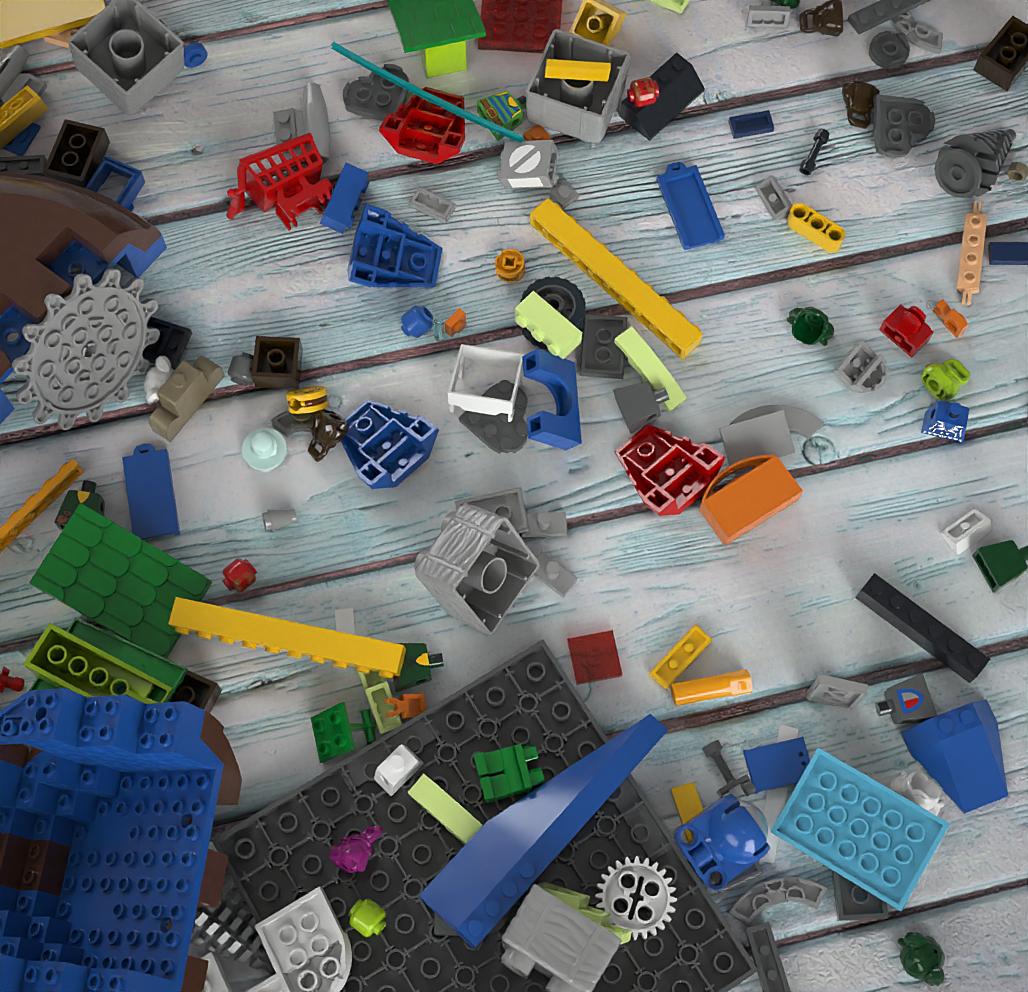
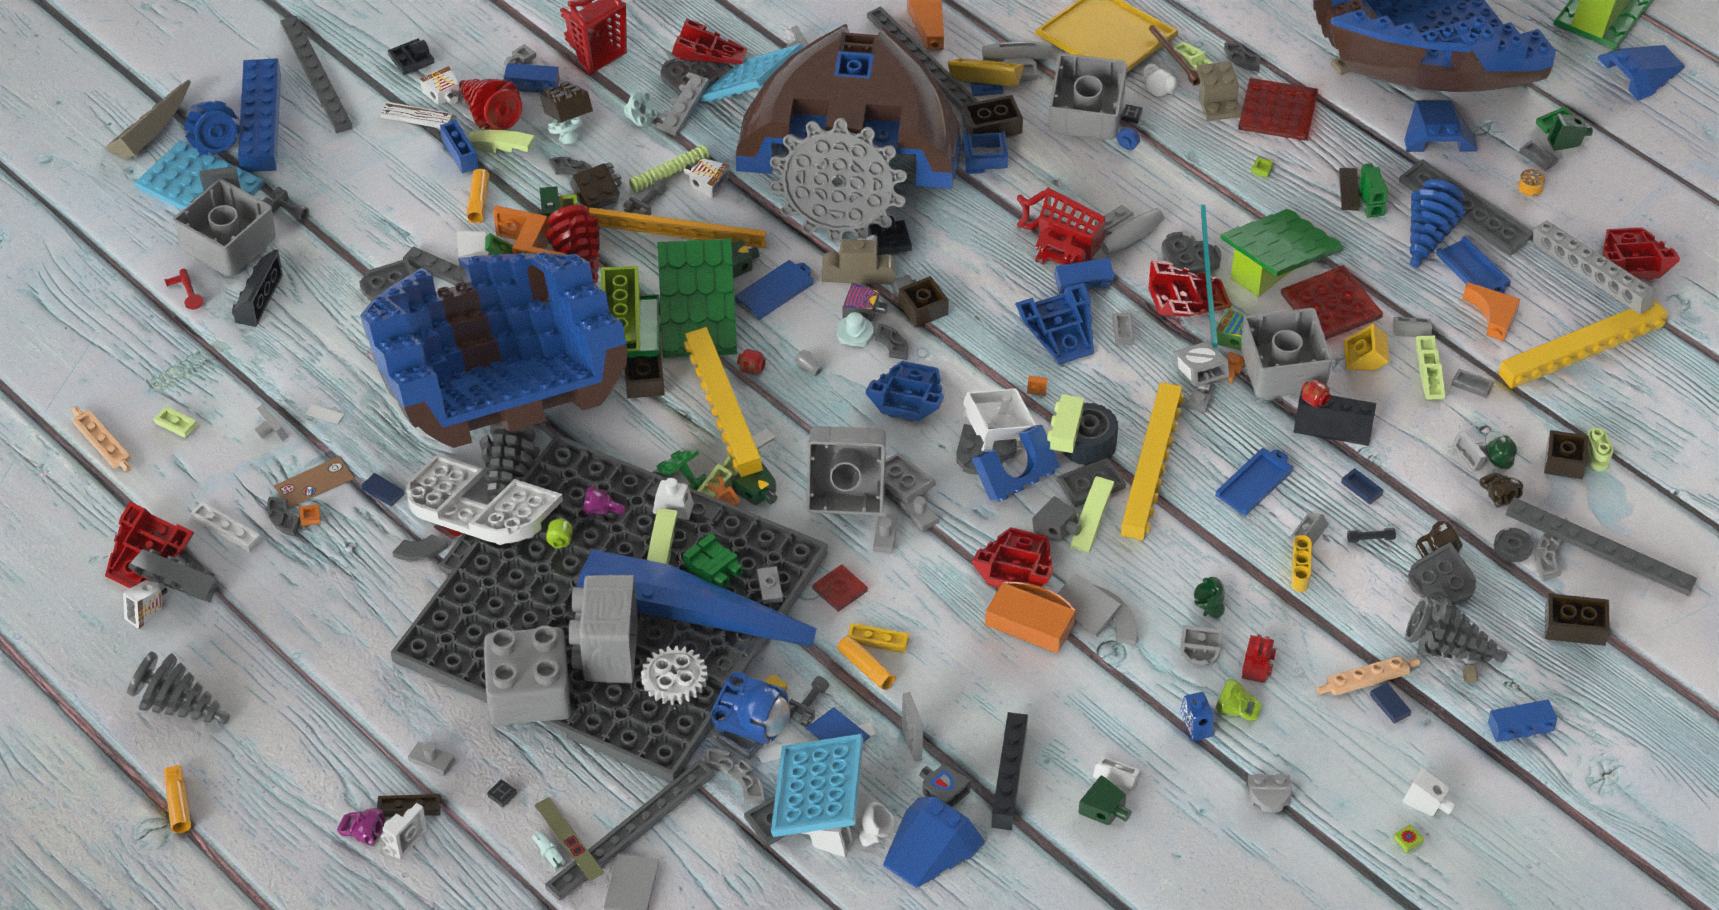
camera: 60 degrees right, 20 degrees down
yellow head [286,386,329,414] -> none
dark brown piece [307,409,349,462] -> none
blue head [401,305,433,338] -> none
clear light blue tile [433,319,445,341] -> none
light orange wheel [495,249,525,283] -> none
yellowish green slope [536,882,632,944] -> none
yellow tile [545,59,611,82] -> none
dark green hair [897,932,945,987] -> none
orange plate [933,299,969,338] -> none
none -> light grey plate [757,566,783,604]
none -> dark grey torso [842,283,888,322]

